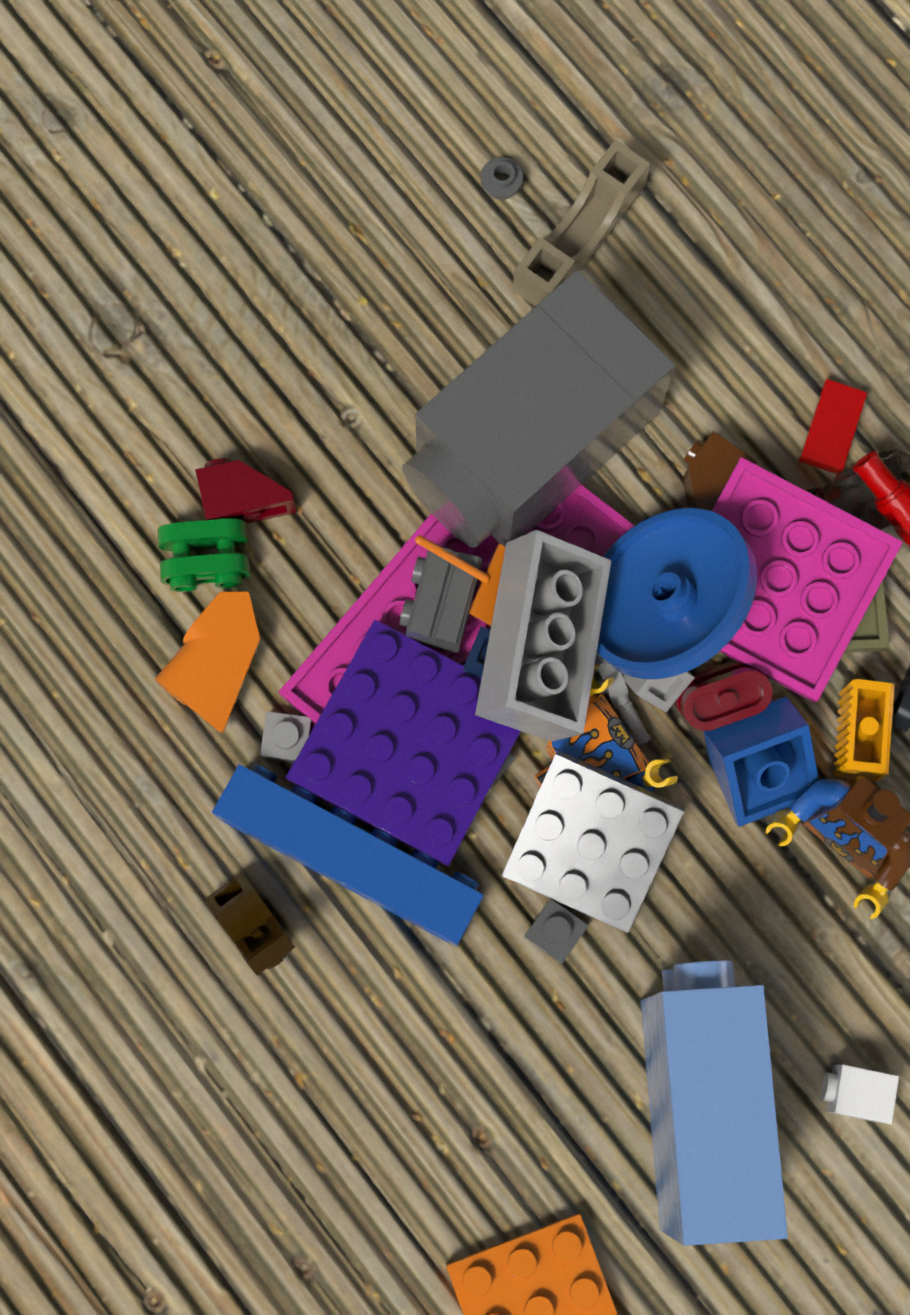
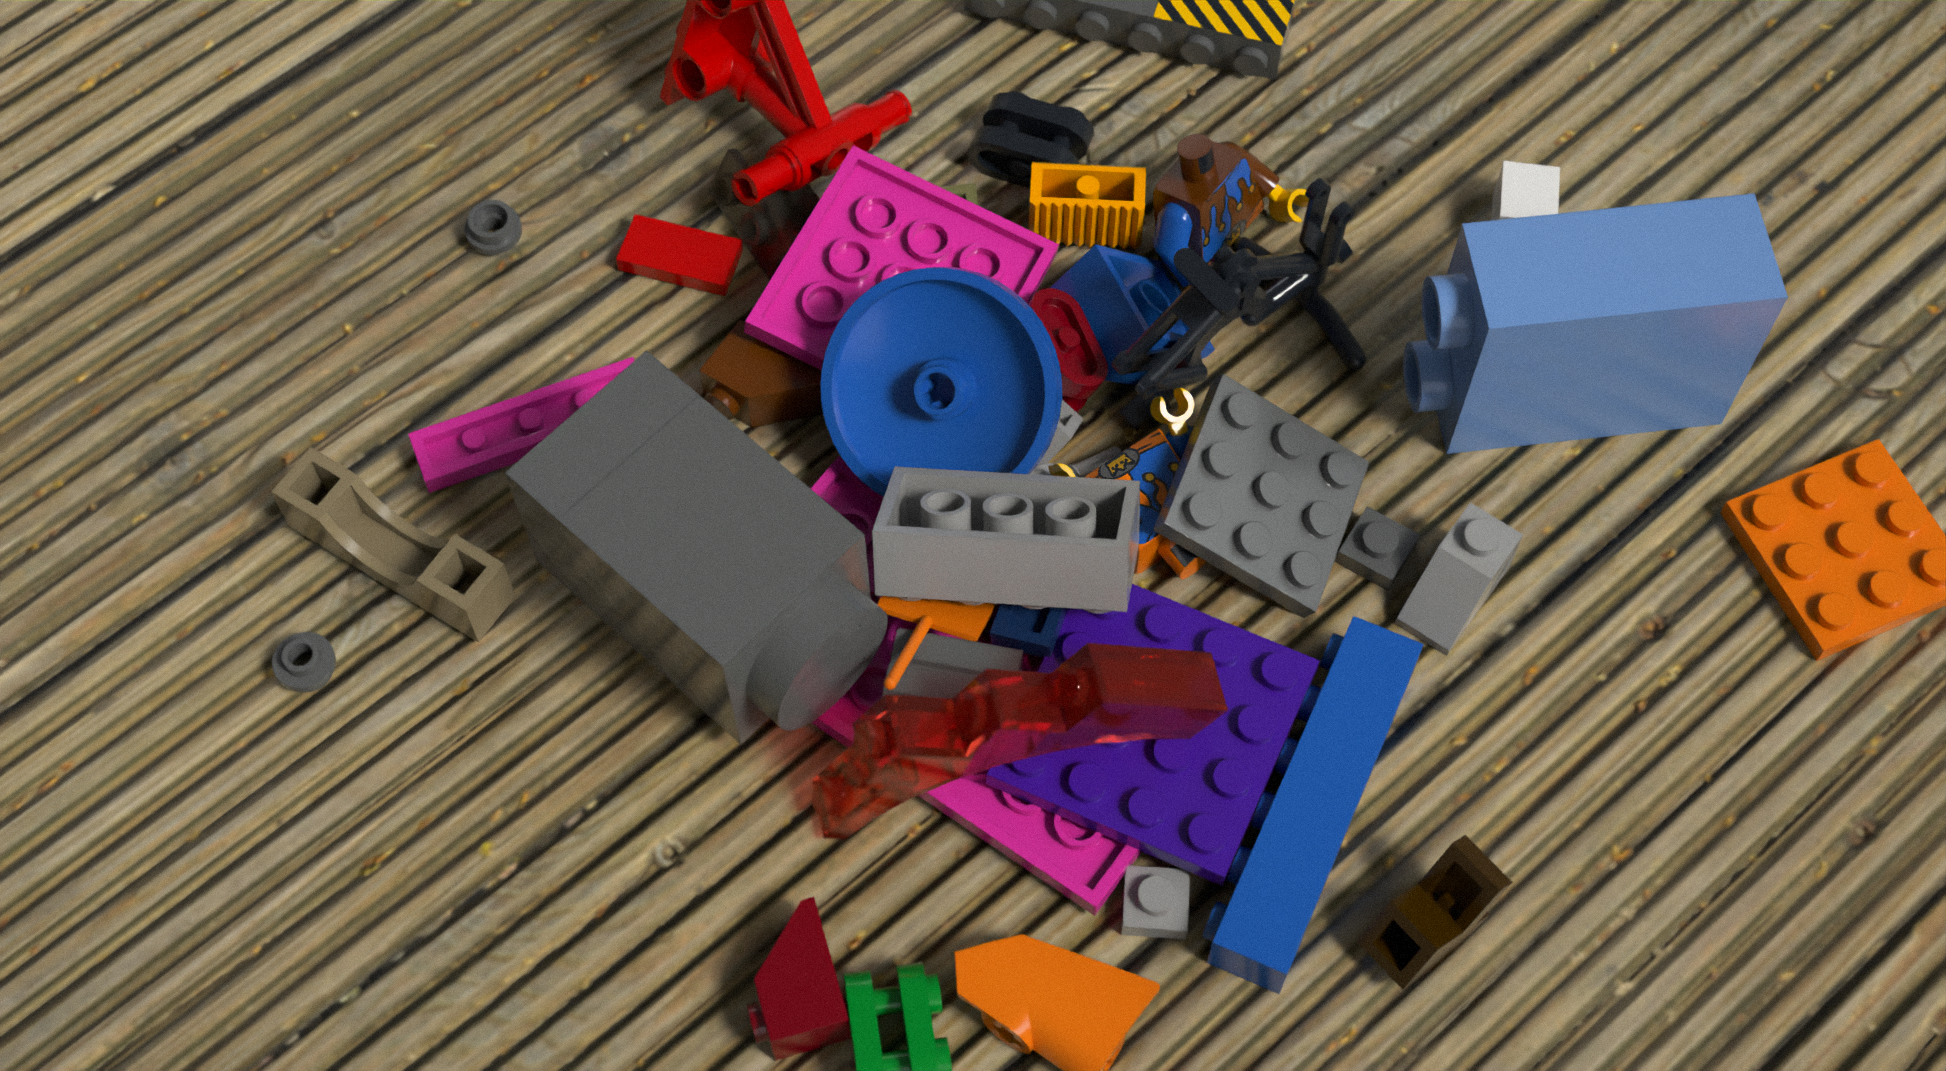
camera: 90 degrees left, 15 degrees down
none -> dark pink plate [408,357,635,493]
none -> dark grey plate [465,200,522,255]
none -> clear red arch [812,643,1228,839]
none -> black piece [1111,178,1367,431]
none -> light grey slope [1395,503,1523,656]

